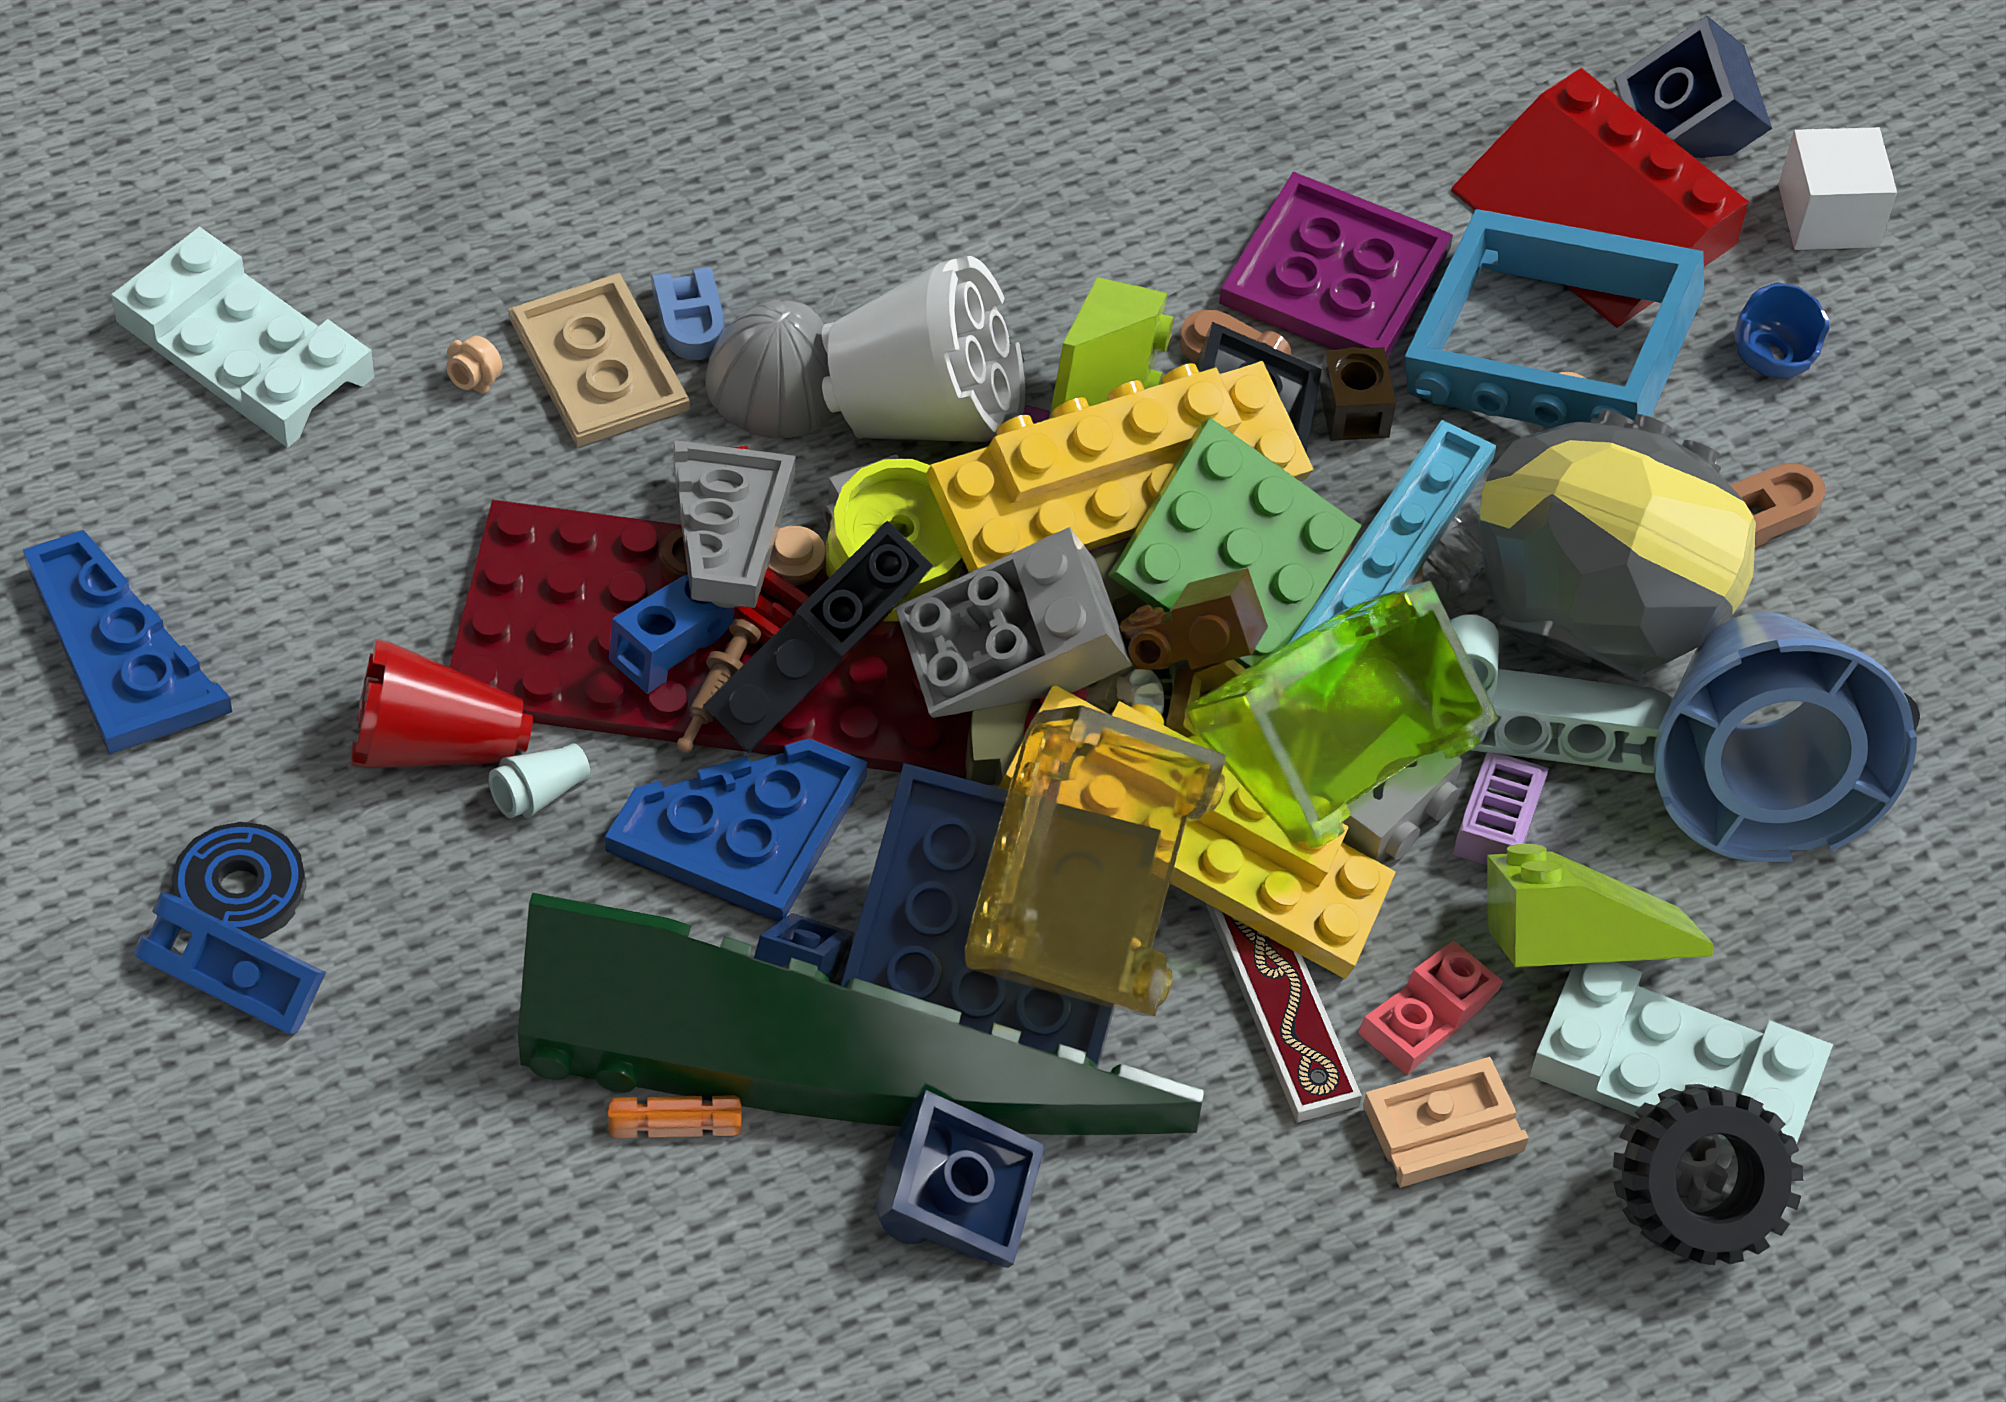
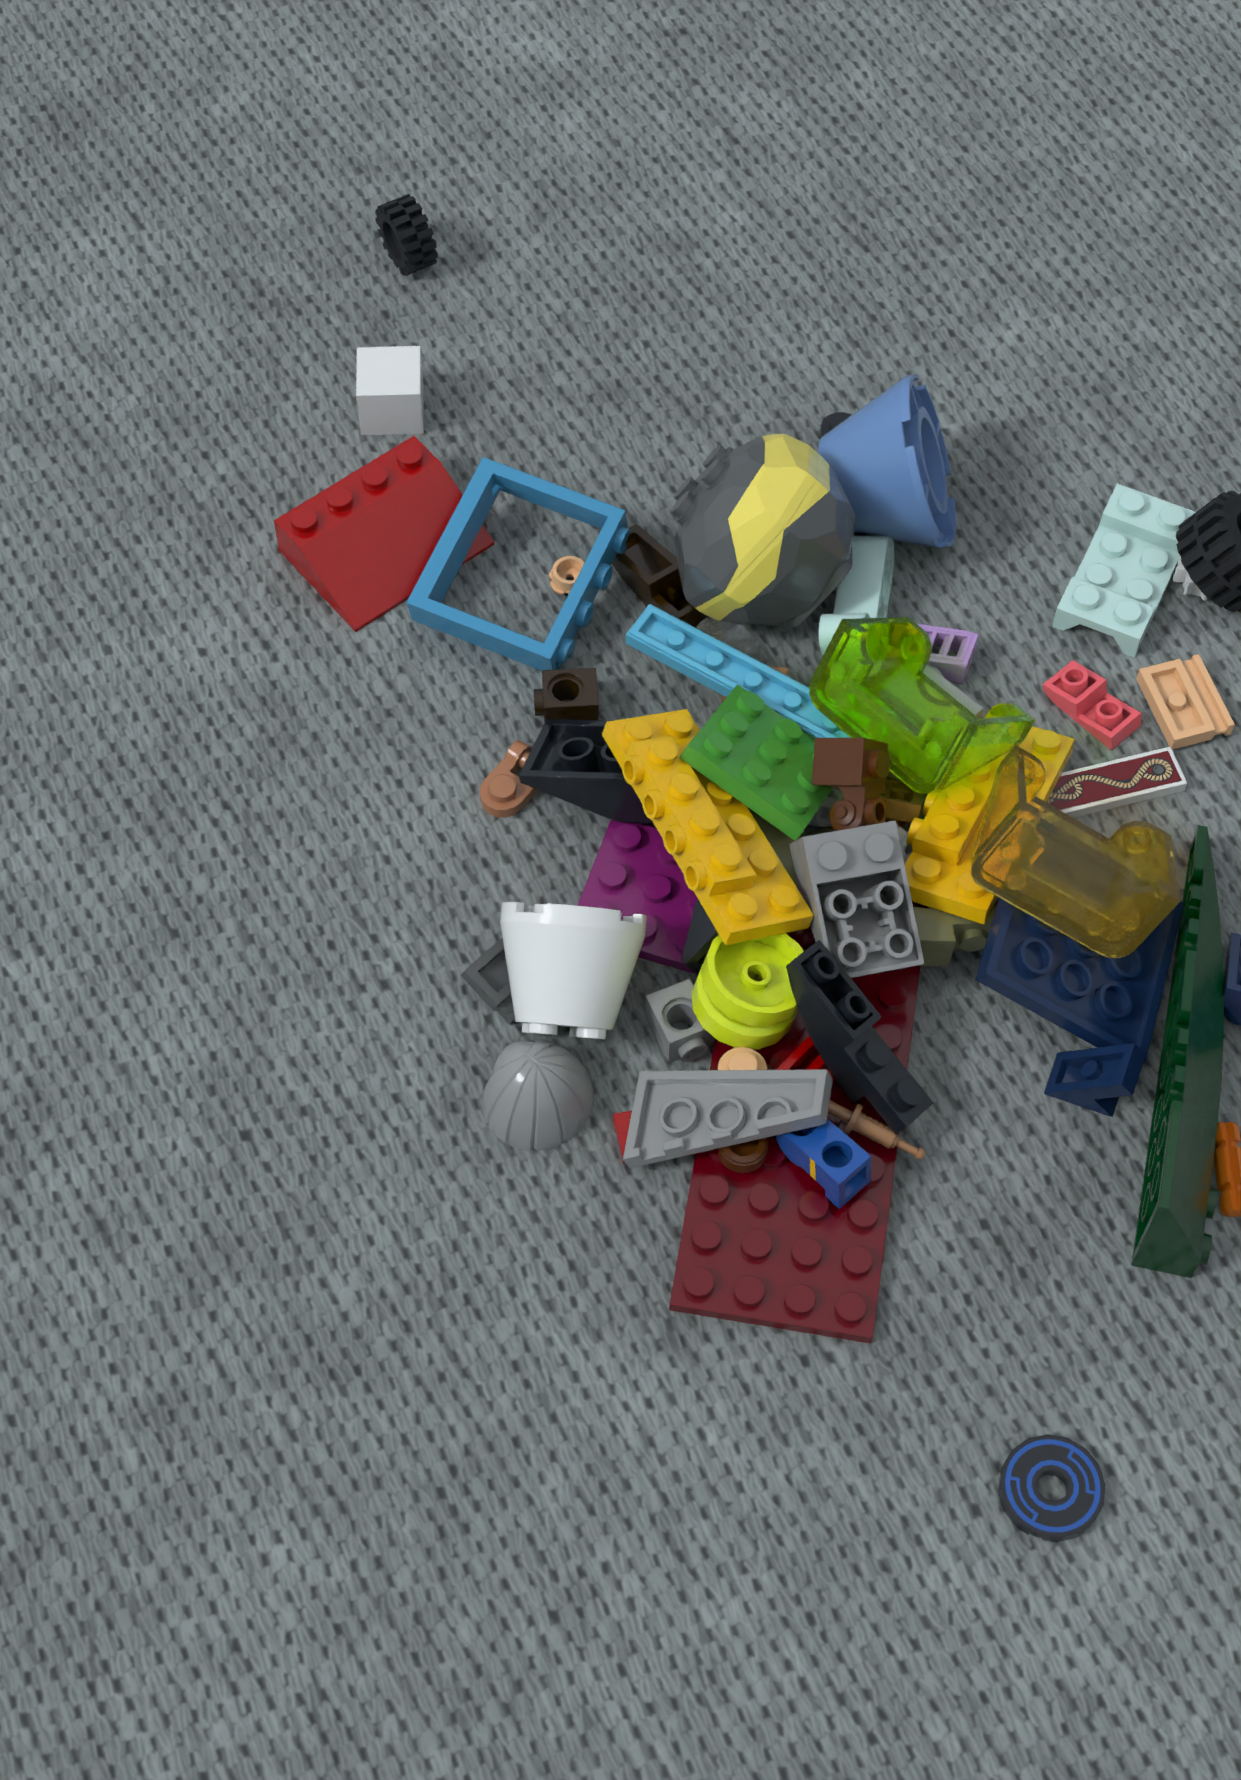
camera: 85 degrees left, 5 degrees up
blue wing [23,530,232,754] -> none
light aqua piece [111,227,374,448] -> none
blue plate [133,892,326,1034] -> none
red cone [350,639,533,768] -> none
light nougat plate [446,335,503,394] -> none
light aqua cone [489,743,590,818] -> none
tan tile [509,273,690,447] -> none
blue plate [605,739,867,922] -> none
medium blue plate [651,266,724,360] -> none
lime slope [1049,277,1174,419] -> none
magenta plate [1219,172,1453,358] -> none
lime slope [1487,844,1713,967] -> none
dark blue slope [1615,15,1772,158] -> none
nougat plate [1730,463,1825,548] -> none
blue hair [1734,282,1830,380] -> none

